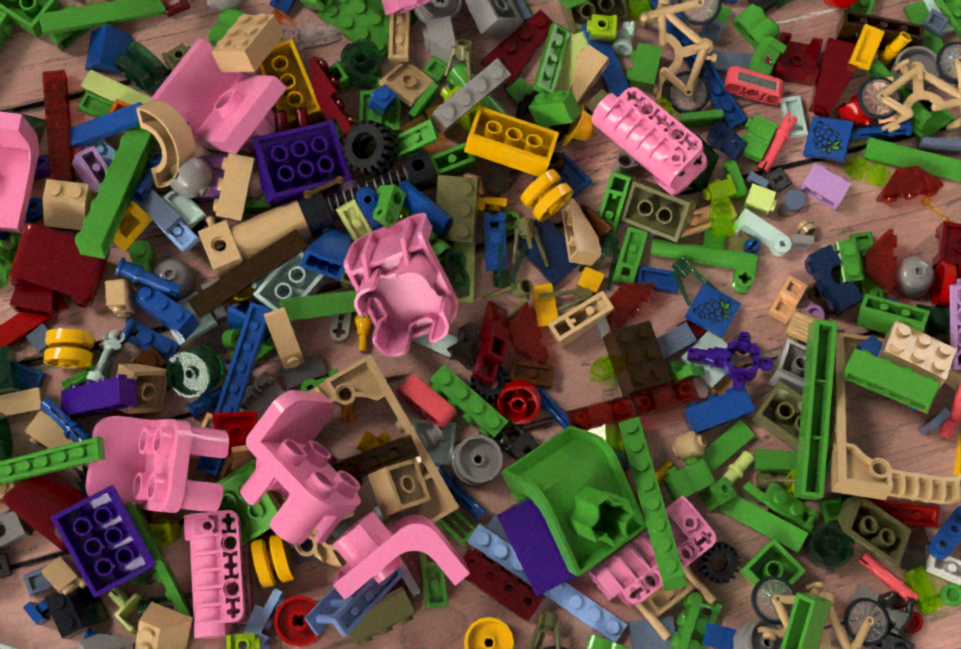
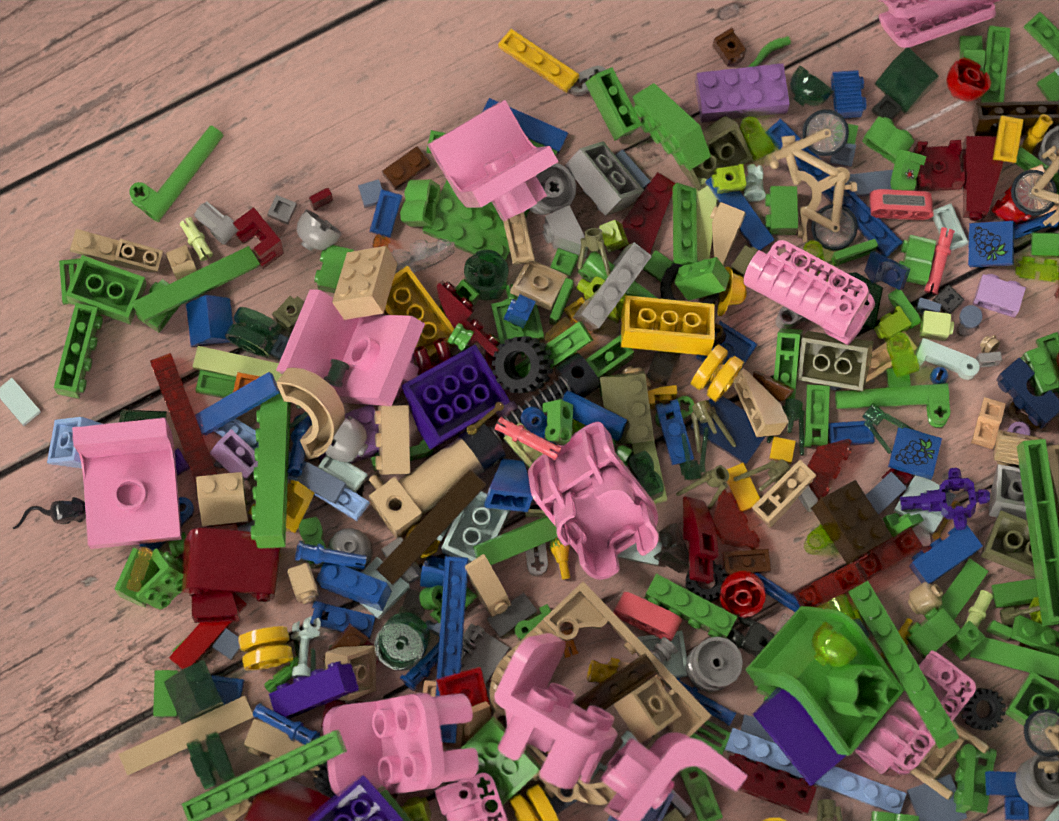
camera: 15 degrees left, 0 degrees up
none -> bush [324,359,350,387]
none -> bright green wheel [447,323,474,351]
none -> coral pin [494,417,562,460]
none -> lime brick [599,220,629,253]
none -> clear neon green cylinder [811,621,859,667]

